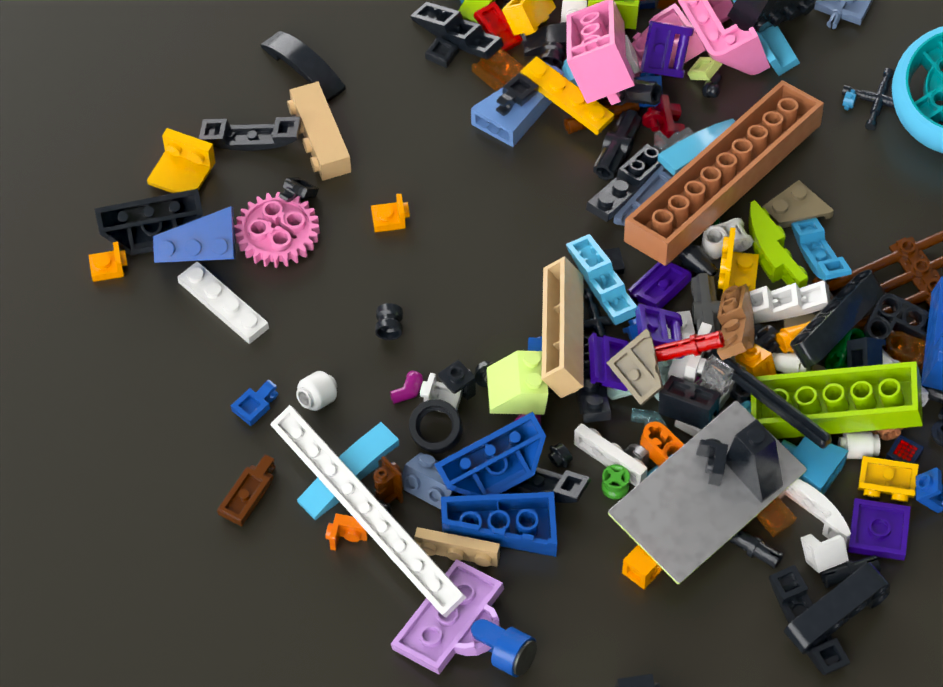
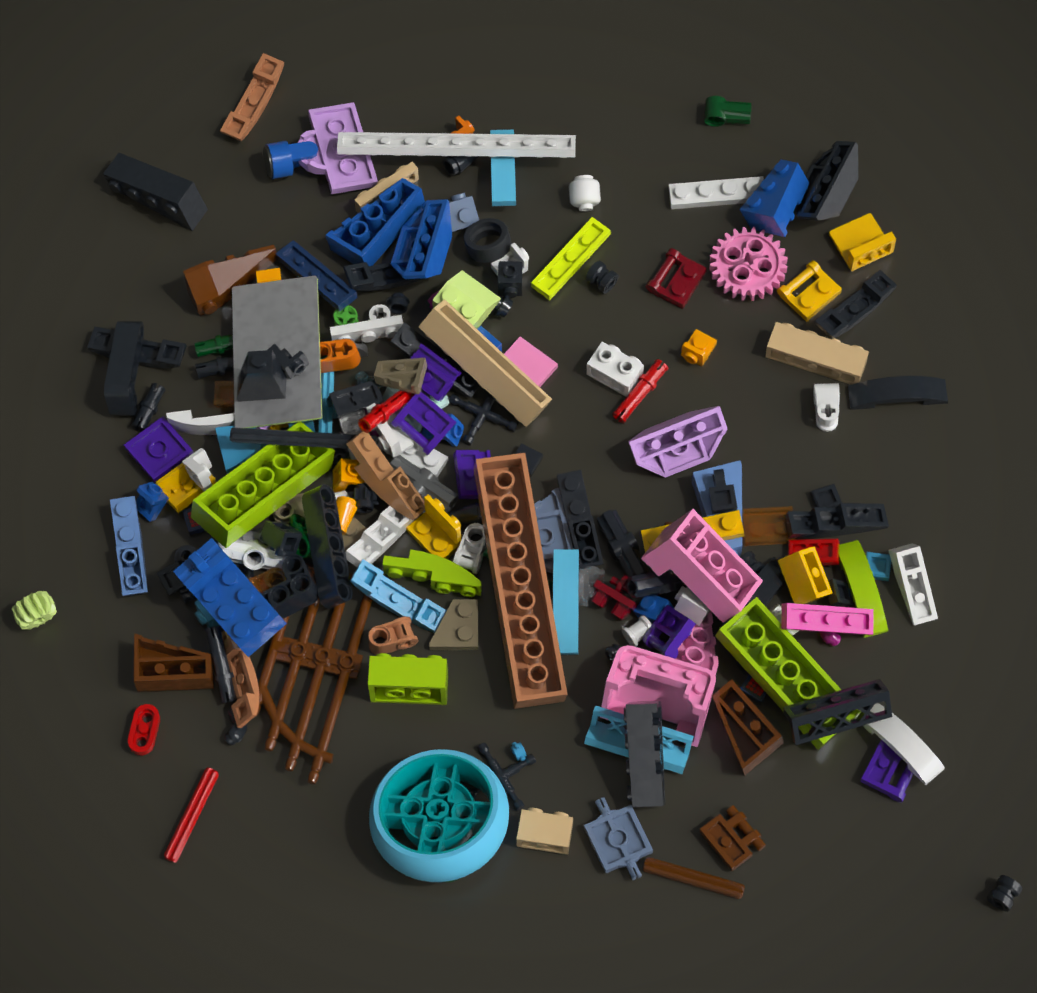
camera: 130 degrees right, 10 degrees up
light orange bracket [89,242,128,282] -> none
reddish brown hinge [217,454,276,527] -> none
blue plate [231,380,279,426] -> none
black plate [278,177,319,202] -> none
reddish brown hinge [374,456,404,504] -> none
magenta arm [390,370,423,404] -> none
medium azure slope [566,234,637,325] -> none
white panel [801,534,849,573] -> none
none -> white bracket [182,448,212,491]
none -> reddish brown wedge [183,245,277,316]
none -> dark green pin [194,334,233,358]
none -> dark blue plate [276,240,357,312]
none -> nougat piece [368,617,419,655]
none -> lime brick [368,653,448,705]
none -> white bush [369,304,391,320]
none -> bright pink tile [504,337,558,387]
none -> tan brick [517,808,573,855]
none -> neon yellow plate [531,217,611,300]
none -> white brick [586,342,644,397]
none -> red pin [612,359,668,424]
none -> white bush [622,615,652,647]
none -> lavender wedge [628,406,727,478]
none -> dark red plate [645,248,707,309]
none -> dark green piece [704,96,751,127]
none -> yellow plate [777,260,842,322]
none -> white piece [813,383,839,432]

